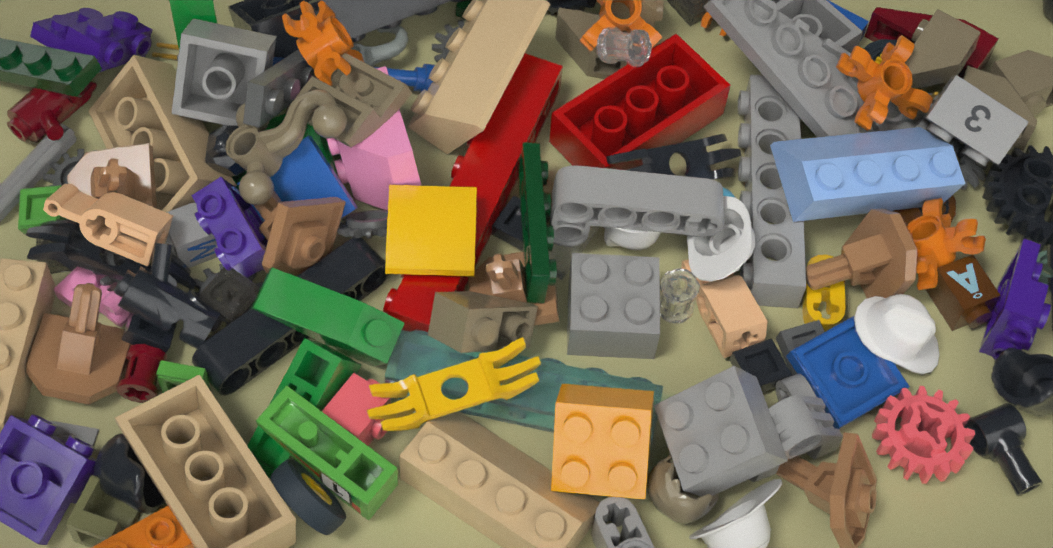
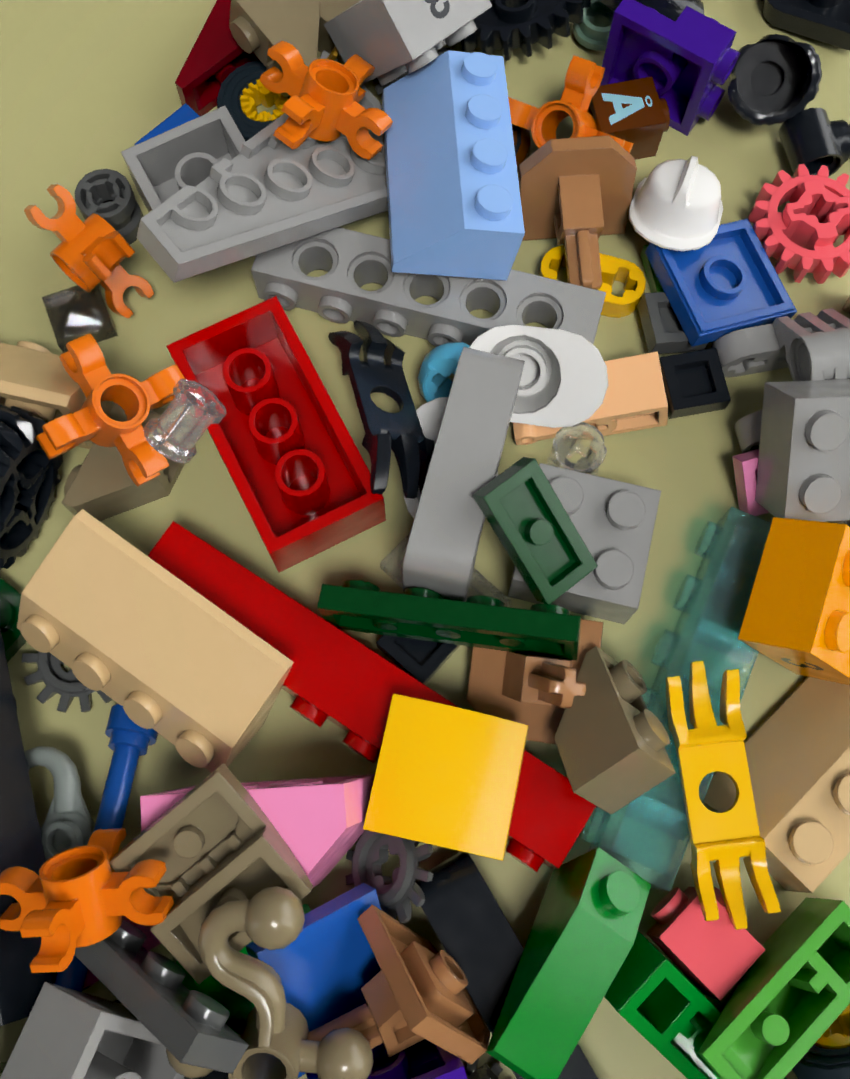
camera: 75 degrees left, 15 degrees up
none -> dark green plate [472,457,598,605]

